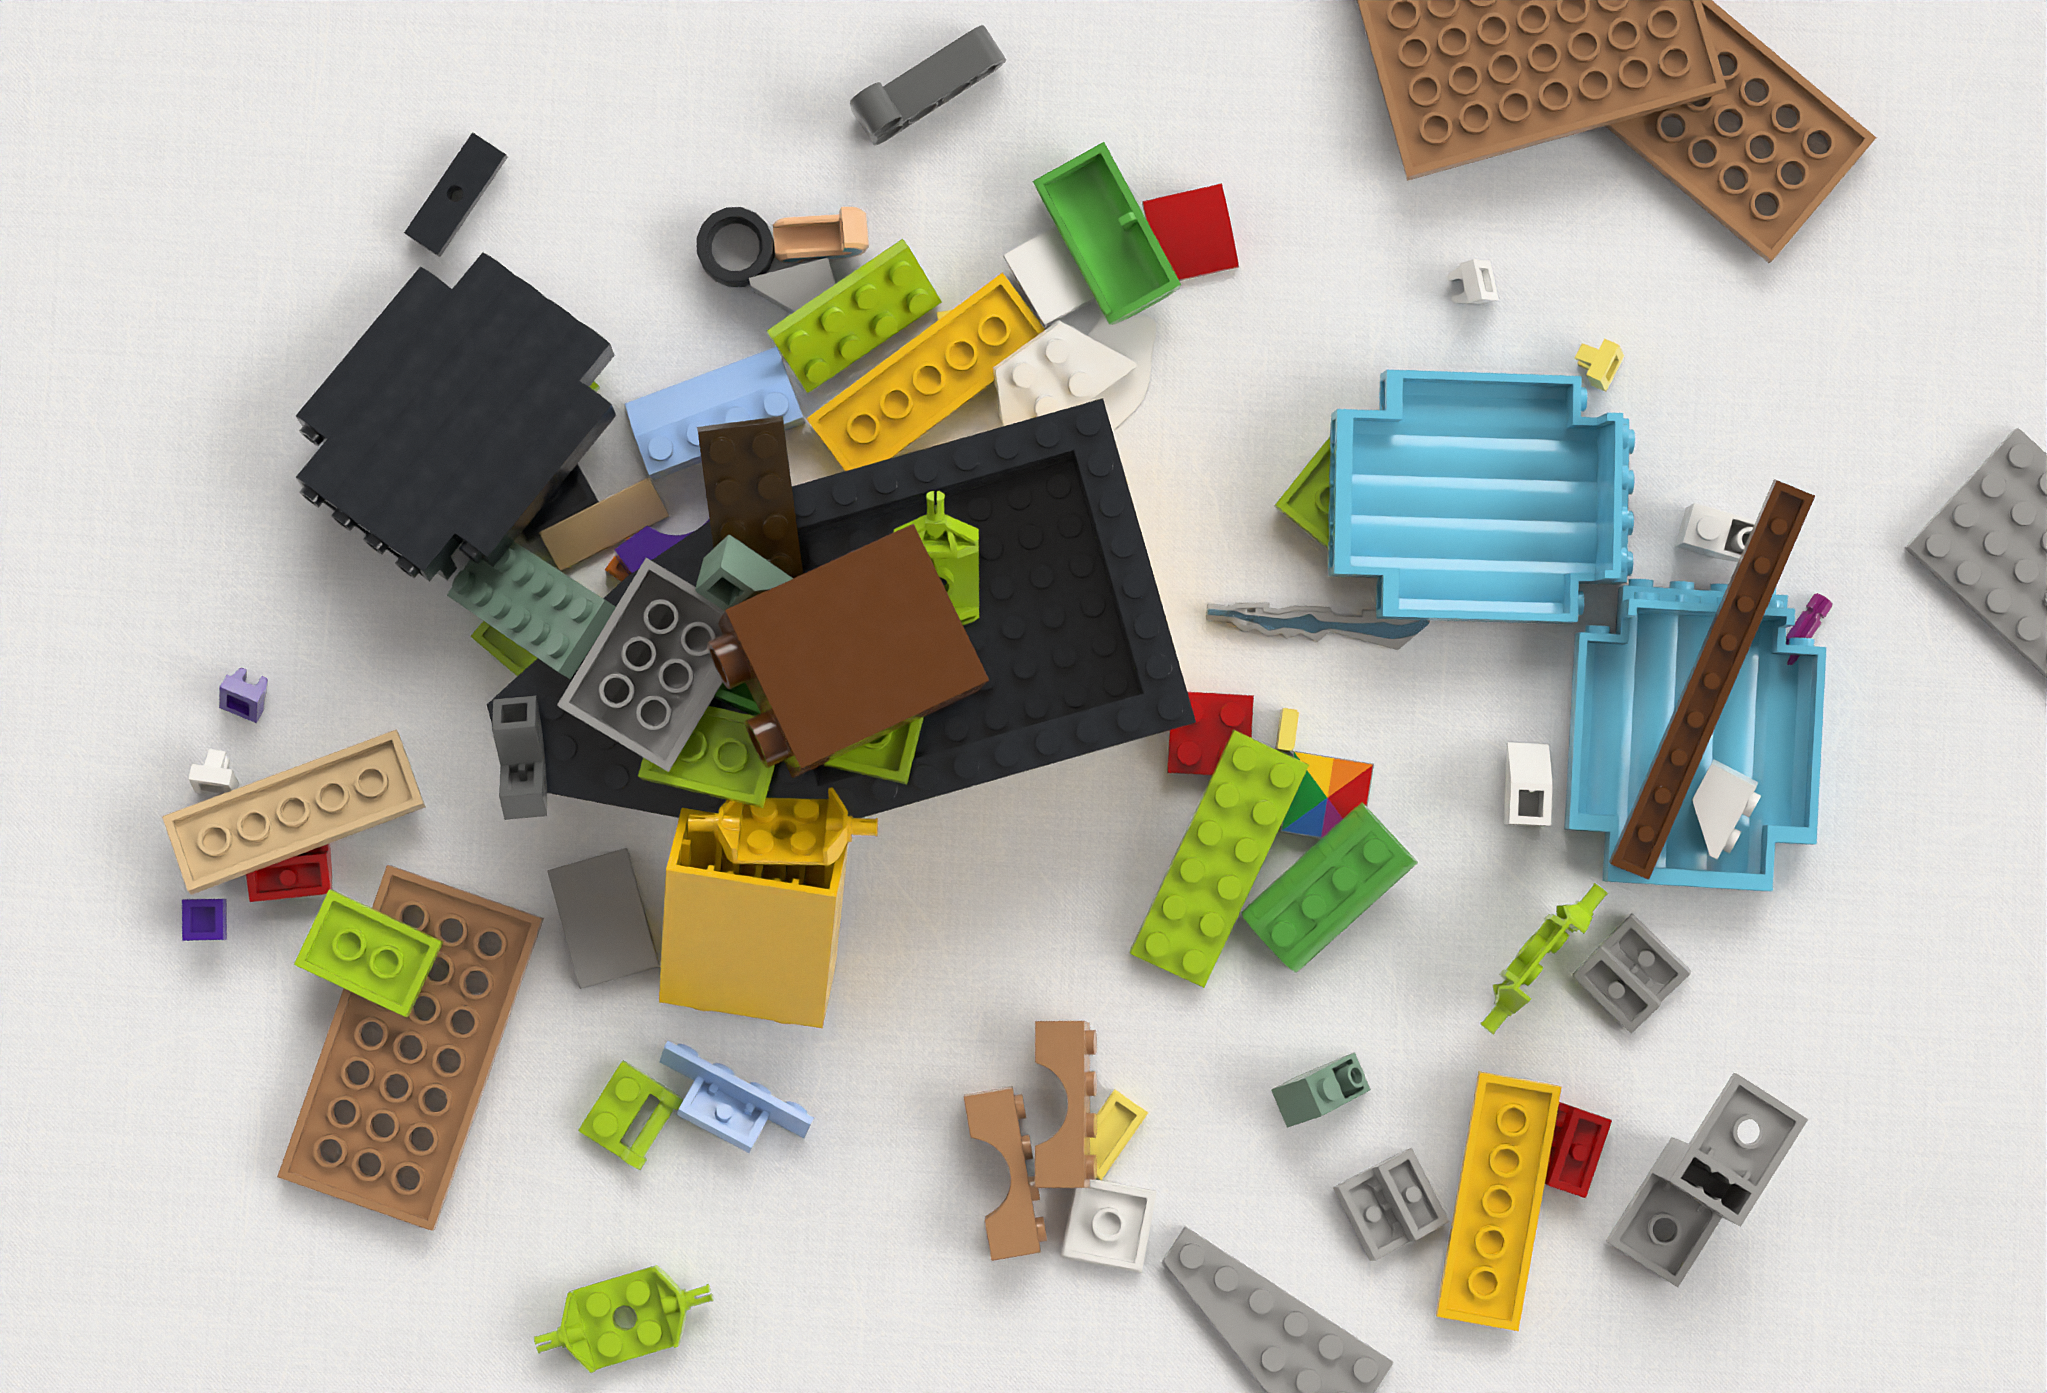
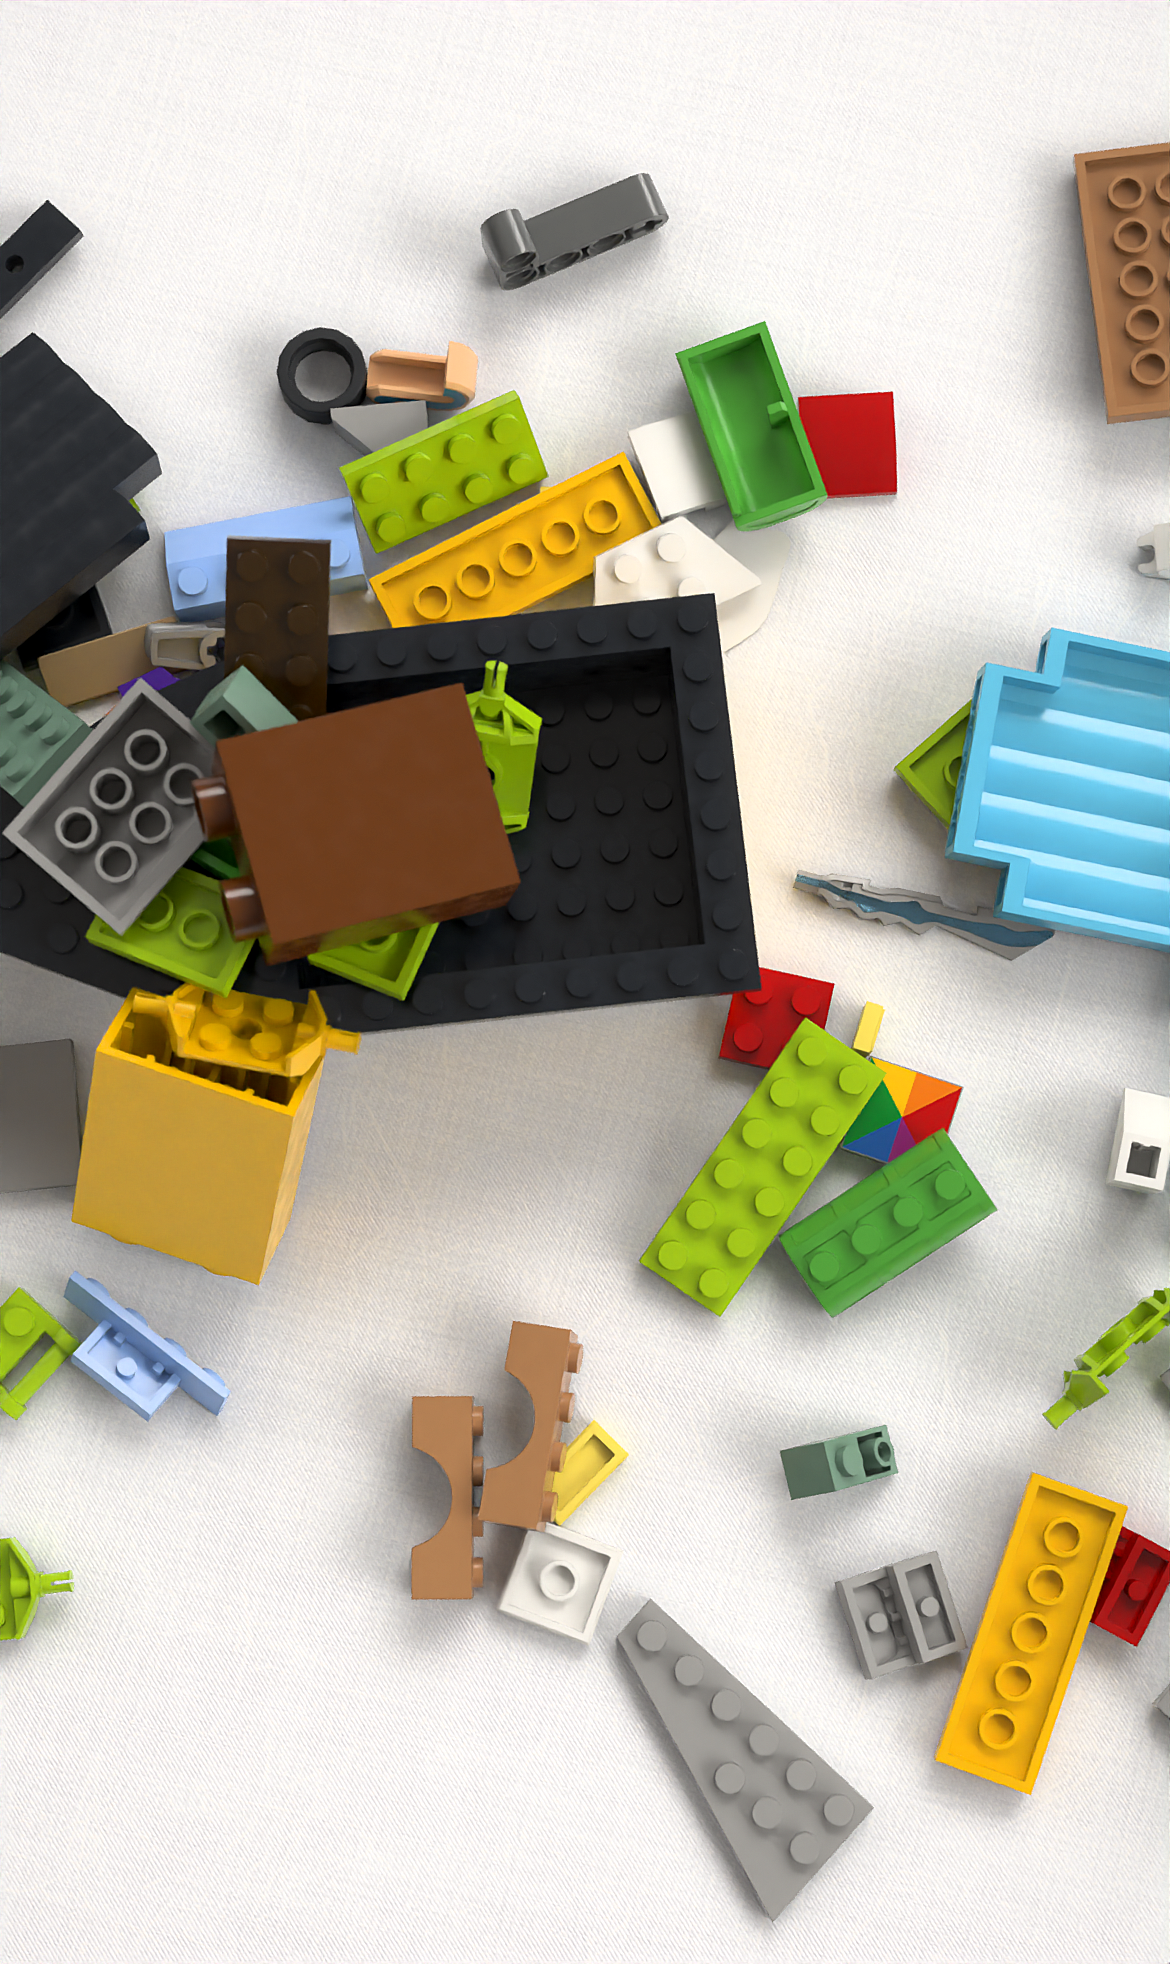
camera: 10 degrees right, 5 degrees down
none -> light grey piece [144,620,225,670]

